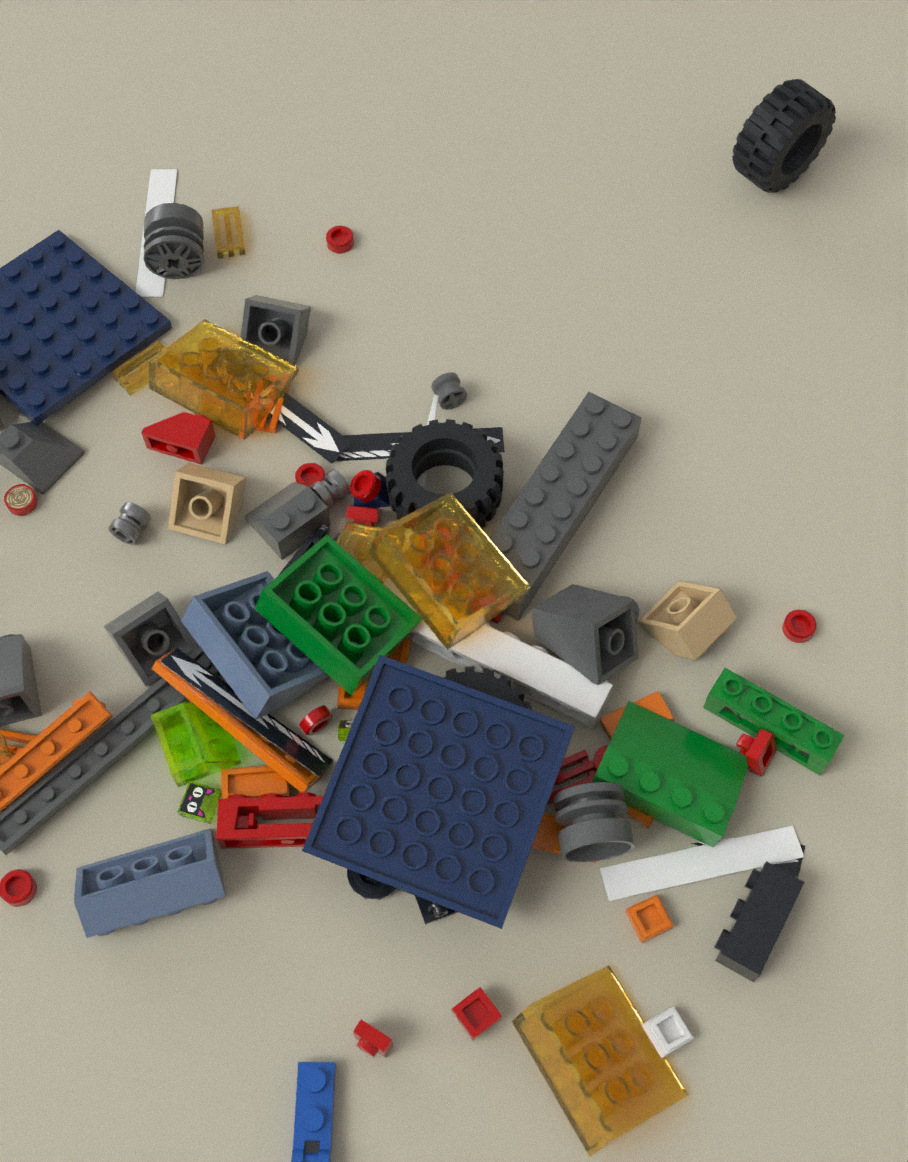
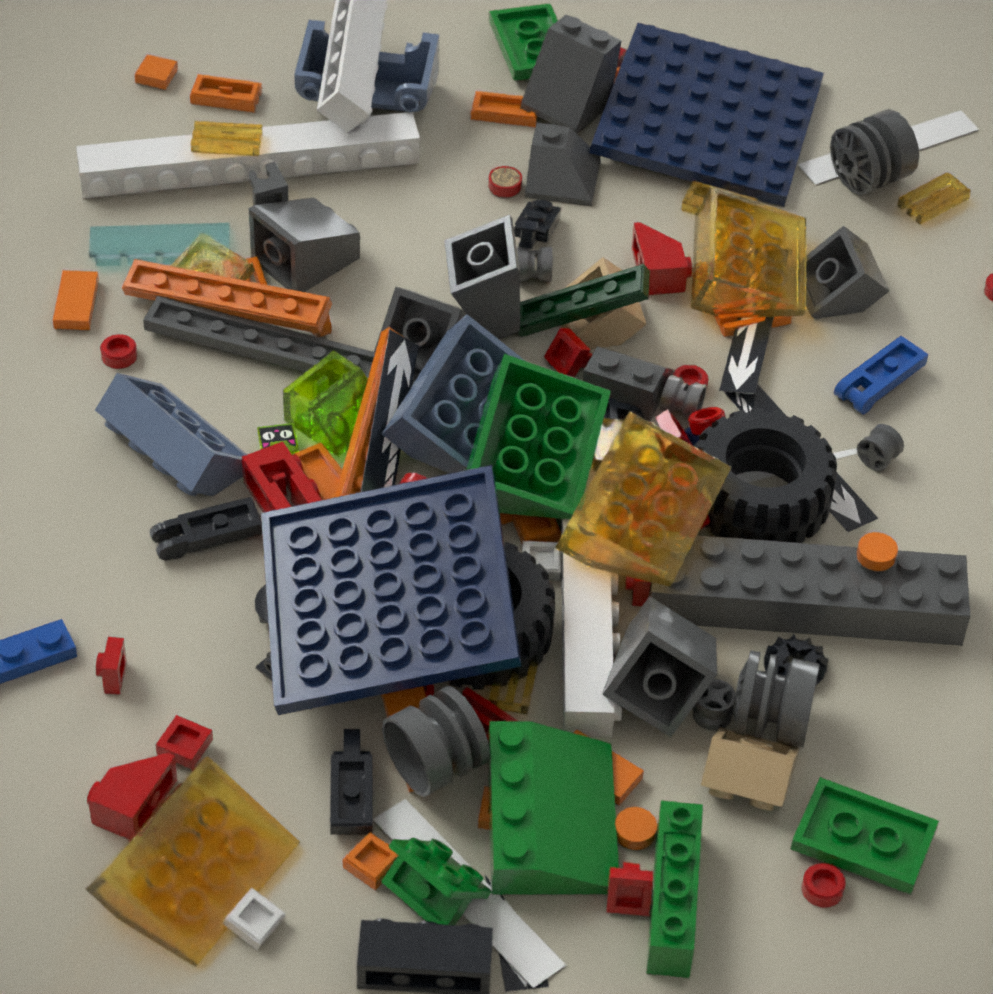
camera: 60 degrees right, 15 degrees down
none -> red slope [87,753,178,842]
none -> black hinge [149,497,262,561]
none -> black hinge [330,729,373,835]
none -> green bracket [381,838,492,925]
none -> dark grey slope [444,214,520,339]
none -> black hinge [514,200,561,249]
none -> dark green tile [517,264,650,337]
none -> white tile [522,541,561,581]
none -> red tile [544,328,593,378]
none -> orange tile [615,807,657,850]
none -> dark grey wheel [733,650,819,747]
none -> black gear [764,634,828,685]
none -> green plate [790,777,939,895]
none -> blue plate [834,336,929,415]
none -> orange tile [857,532,898,571]

